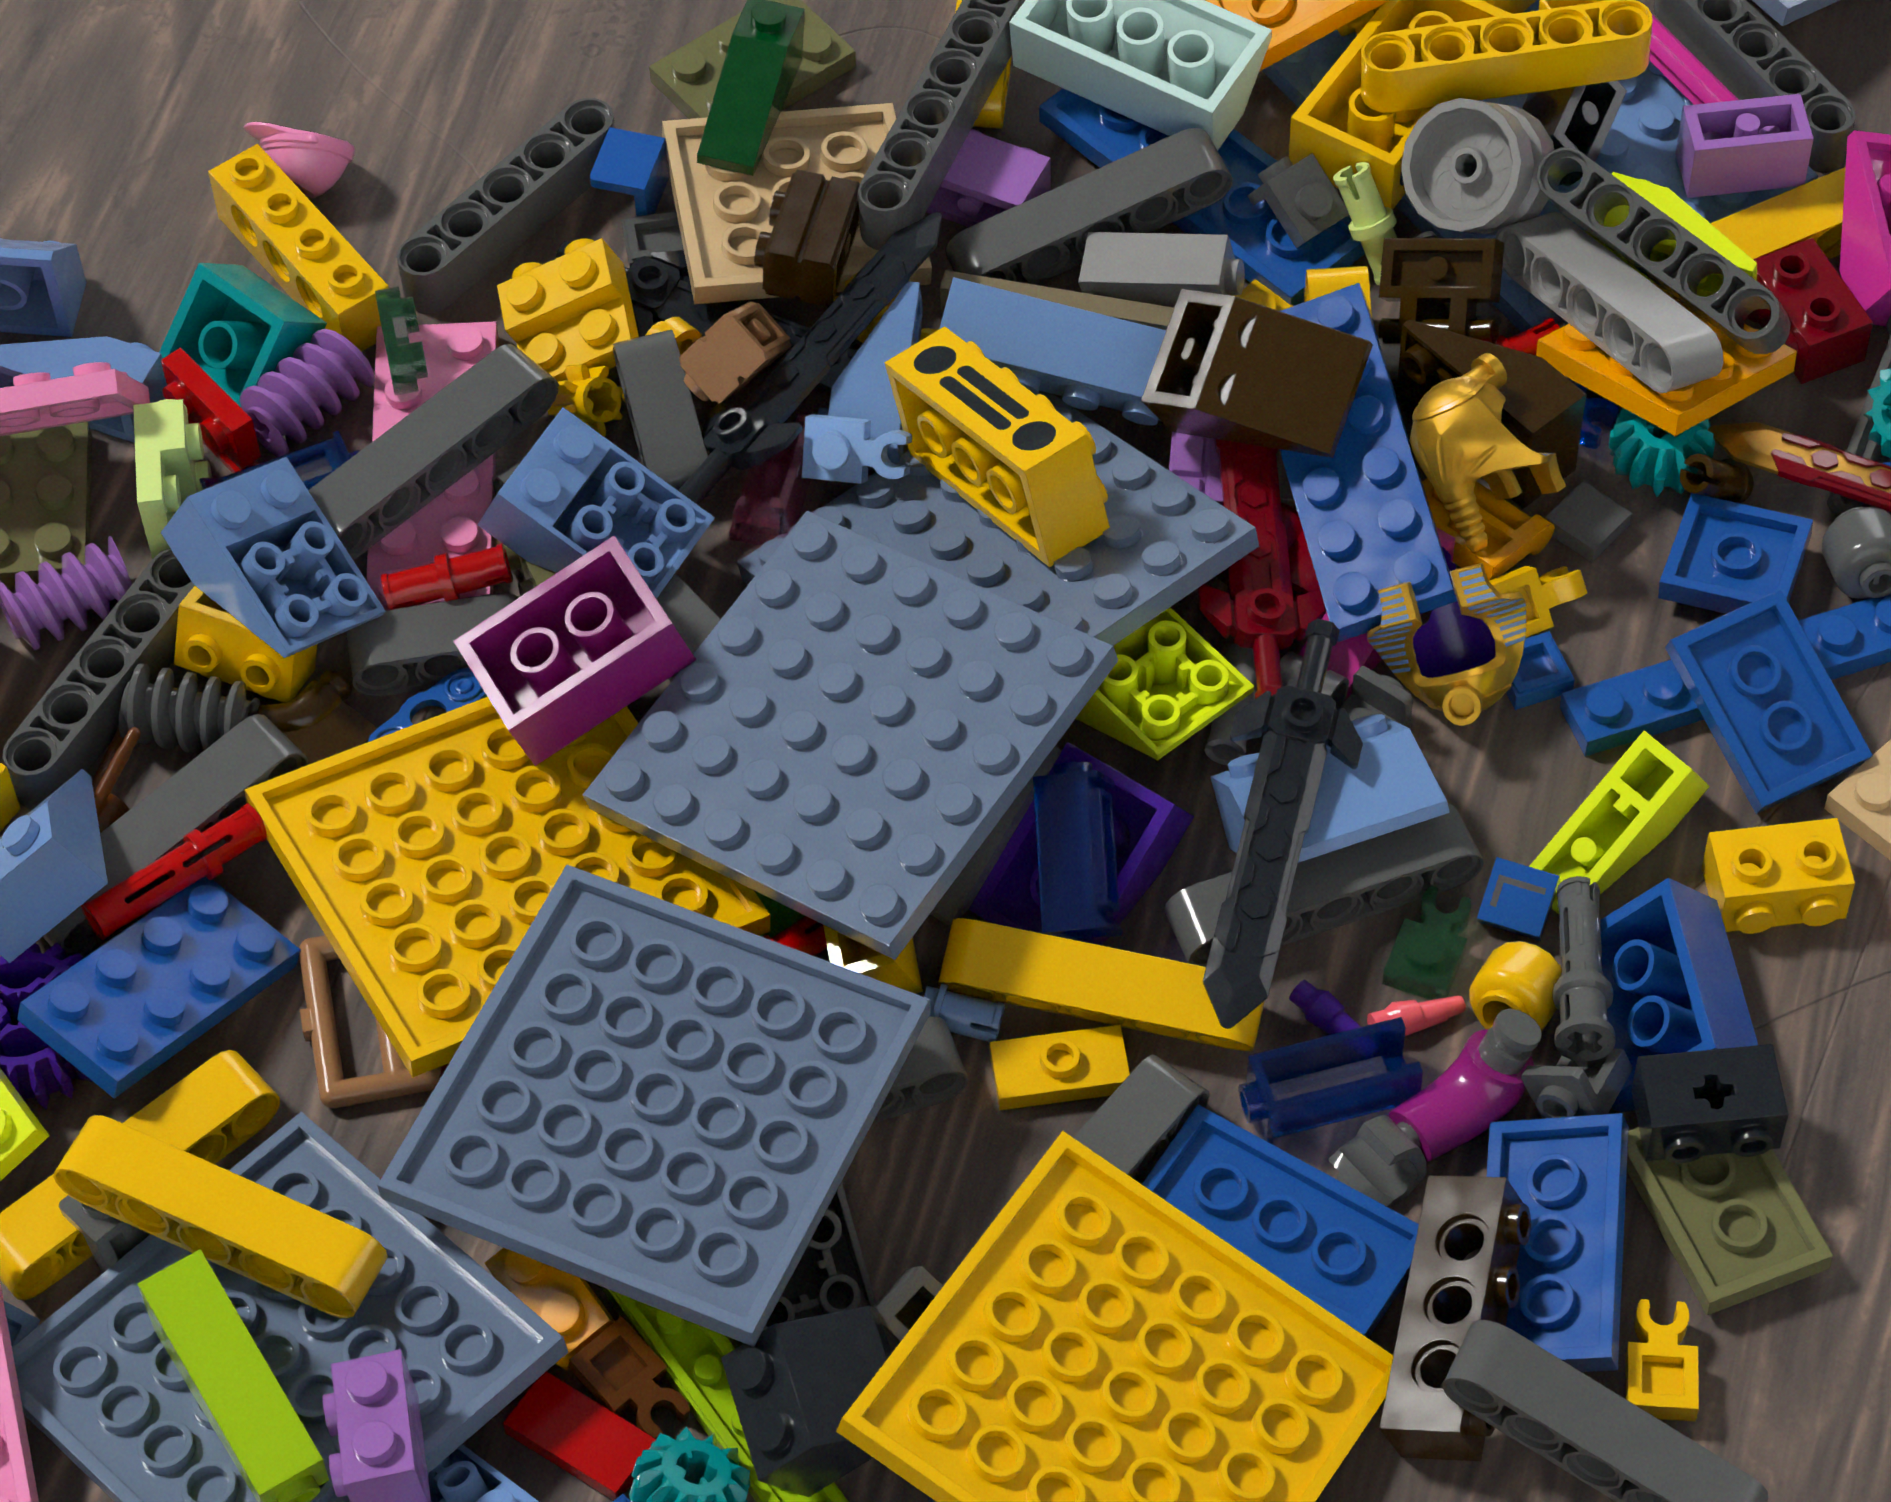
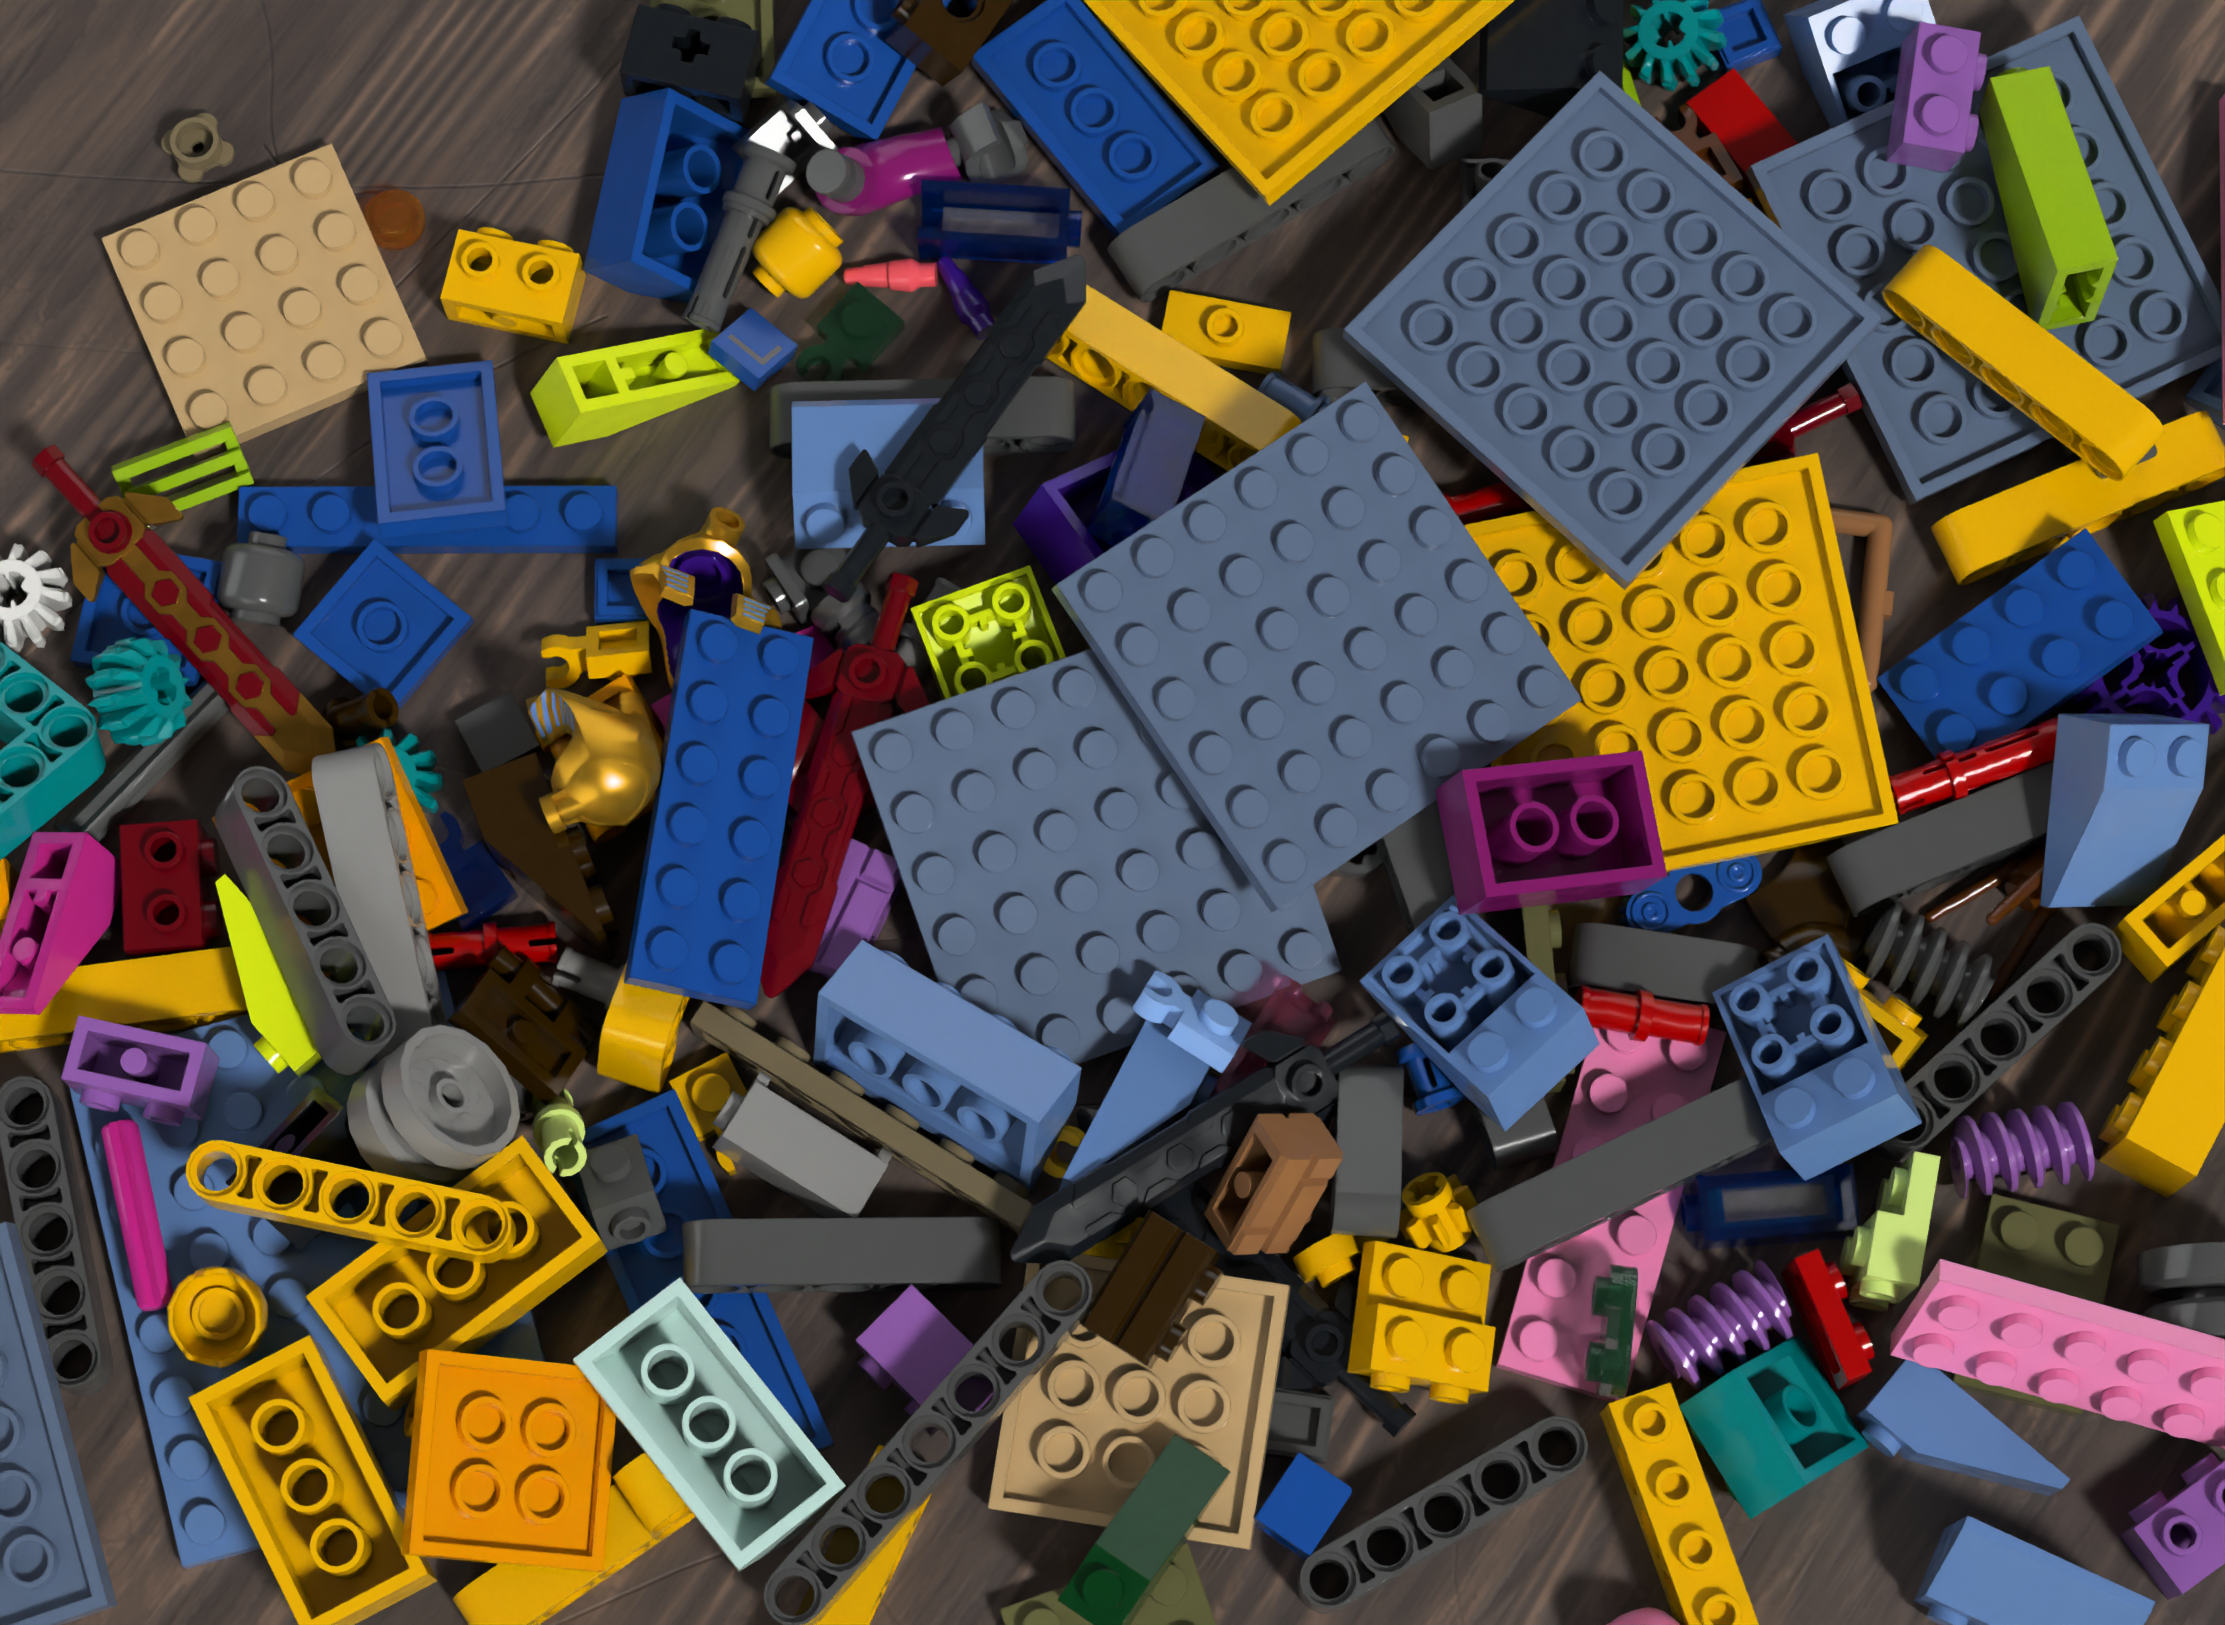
camera: 165 degrees left, 20 degrees up
yellow brick [884,326,1110,567] -> none
dark brown slope [1141,289,1373,458] -> none

